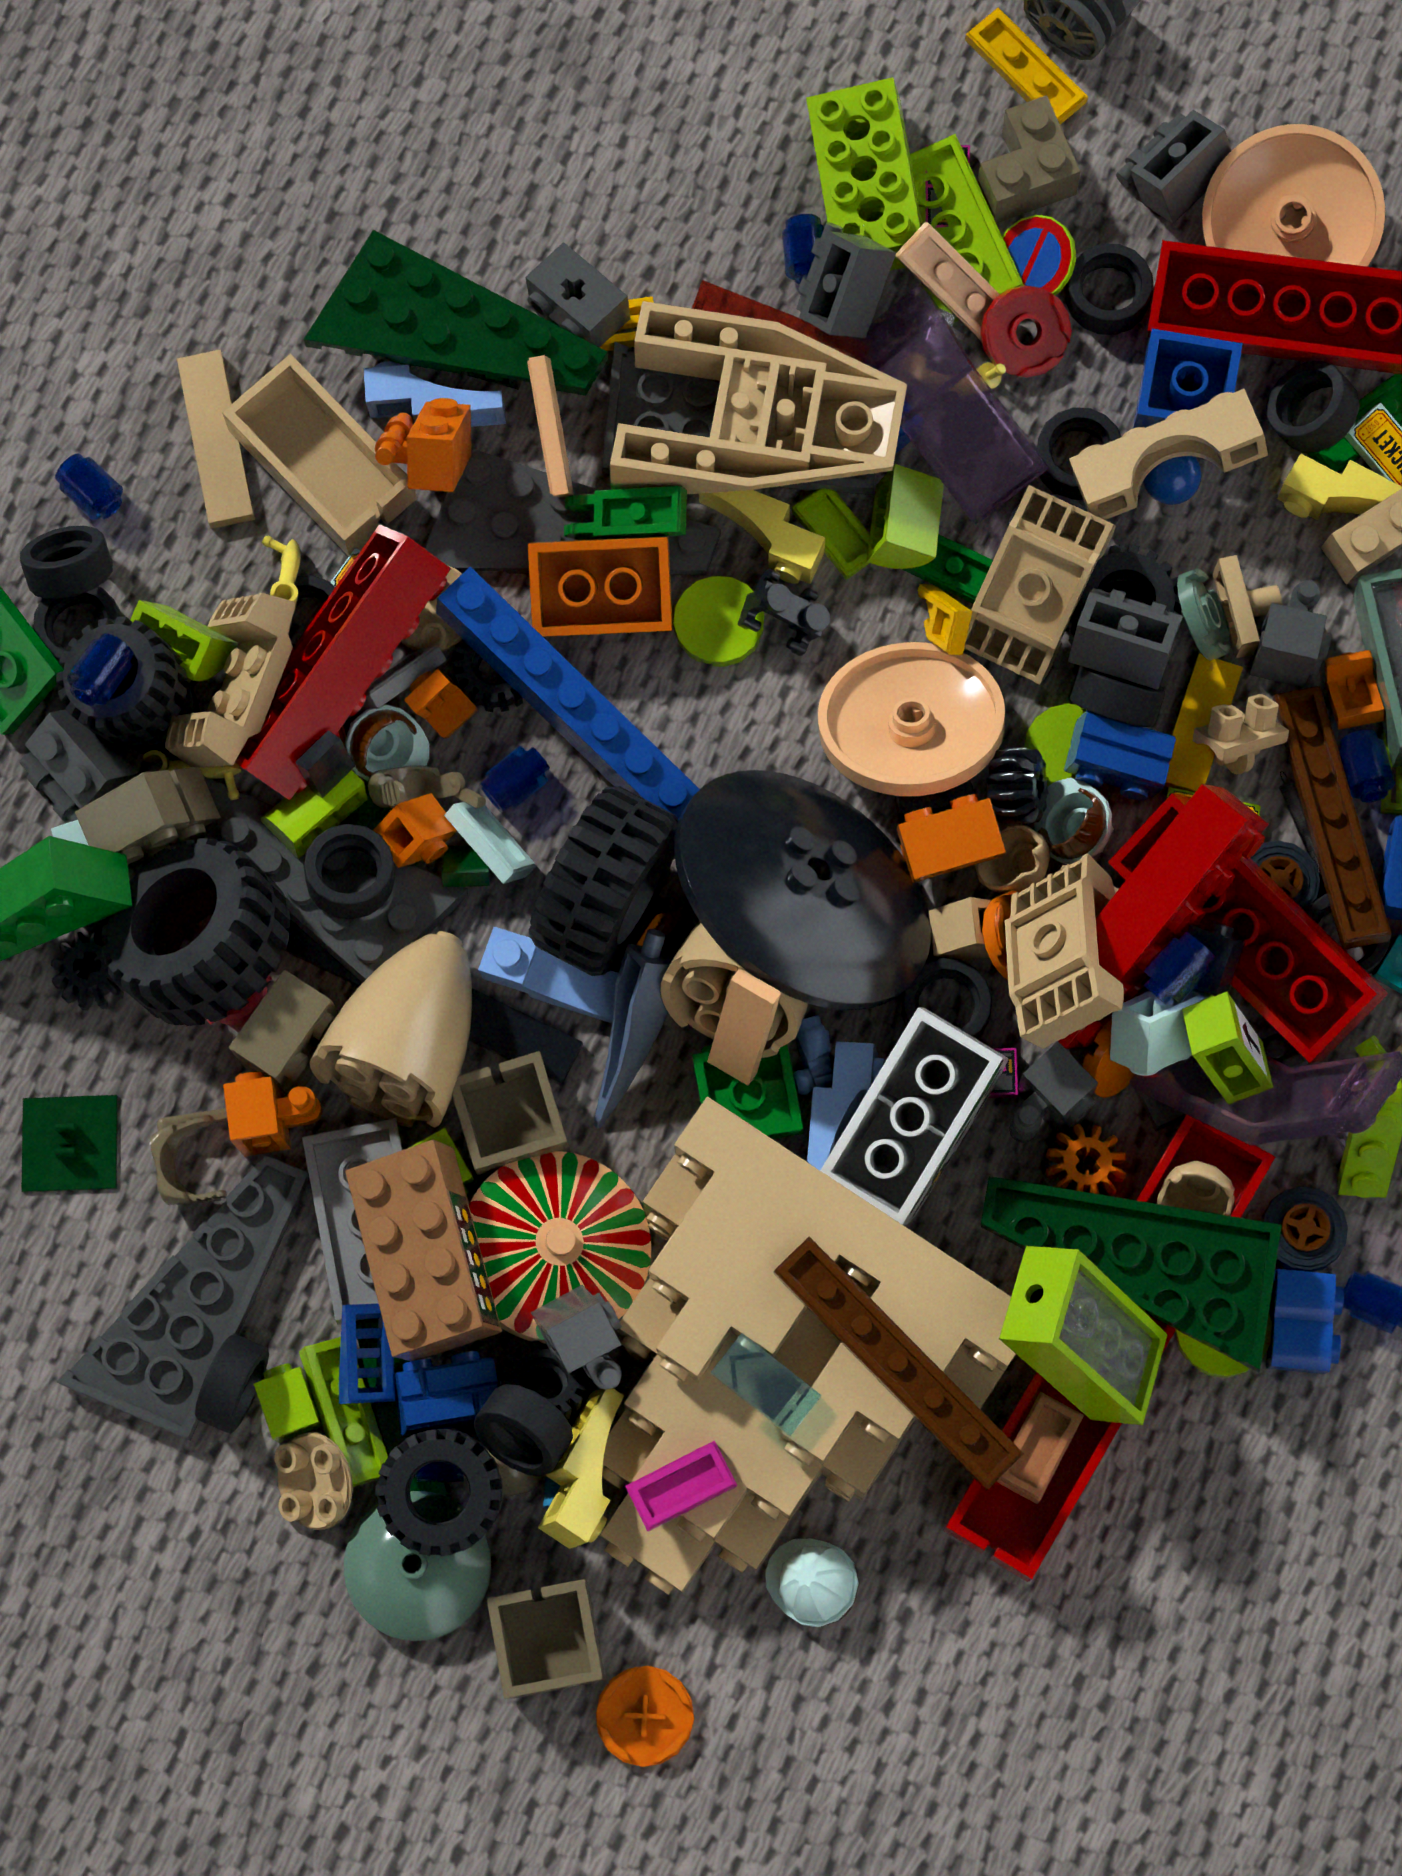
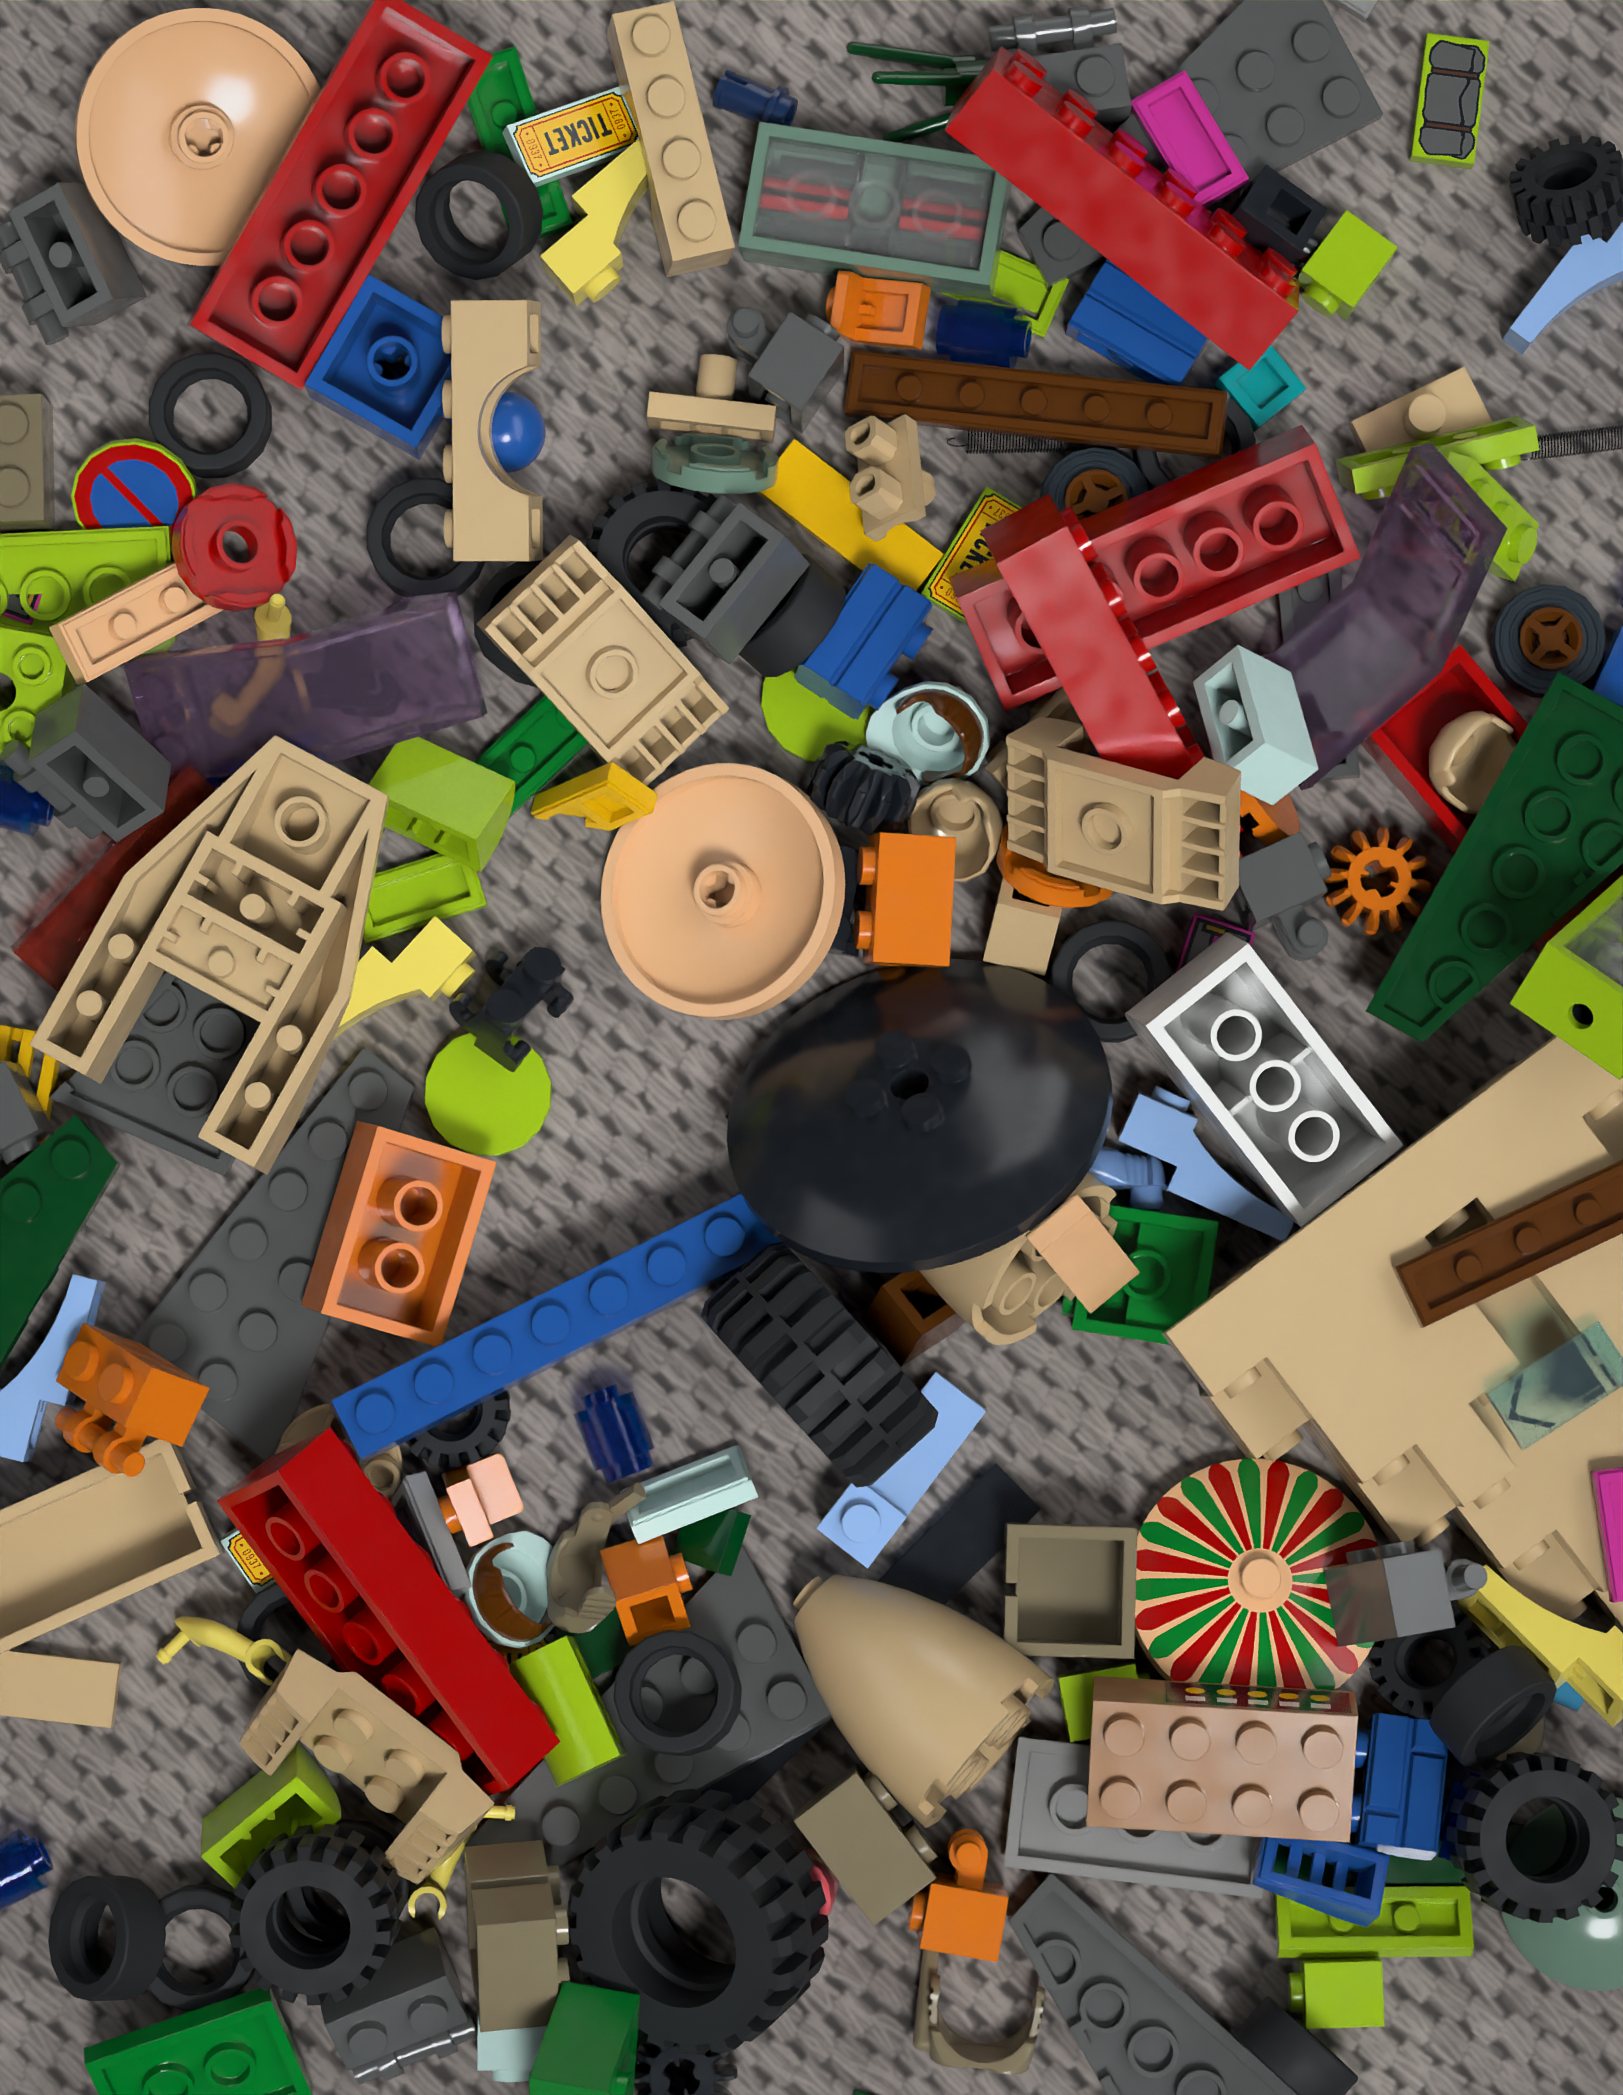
camera: 75 degrees left, 10 degrees up
clear blue brick [67,633,134,706] -> none
tan dish [274,1432,353,1530] -> none
black tile [295,730,355,798] -> none
light nougat tile [527,355,574,498] -> none
green hinge [564,486,687,539] -> none
sand blue piece [594,929,675,1128] -> none
clear blue brick [1143,931,1215,1005] -> none
black brick [1171,919,1246,996] -> none
lime brick [1182,992,1273,1105] -> none

